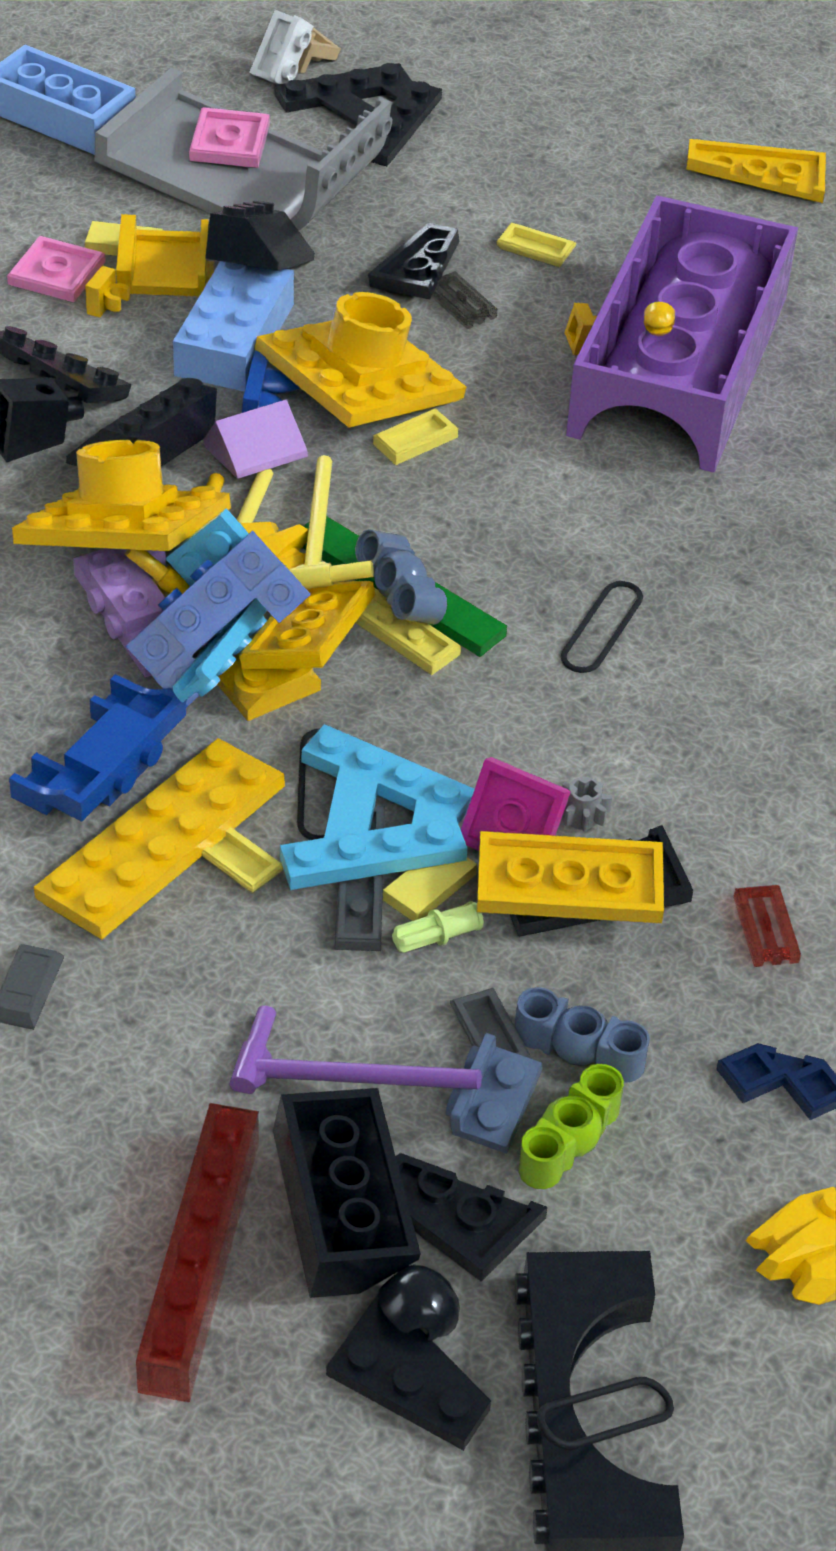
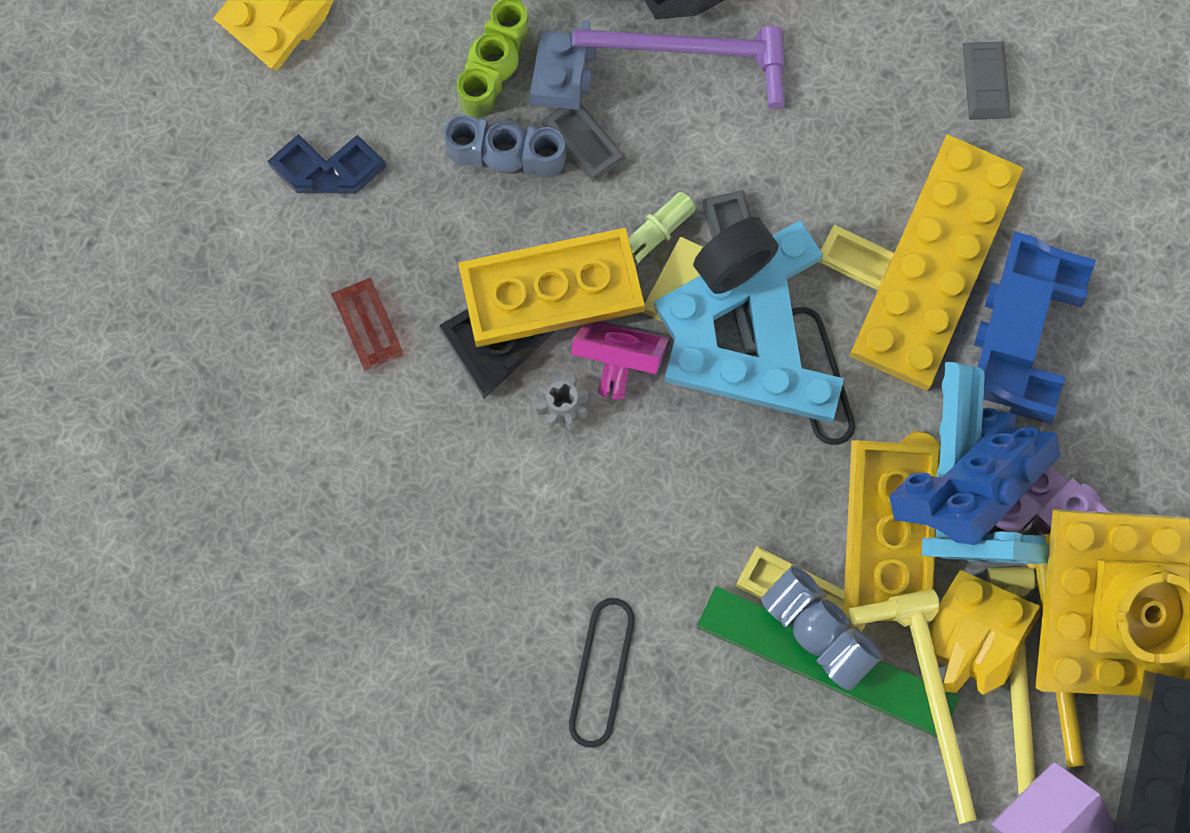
camera: 170 degrees right, 25 degrees up
none -> black tyre [693,217,779,294]

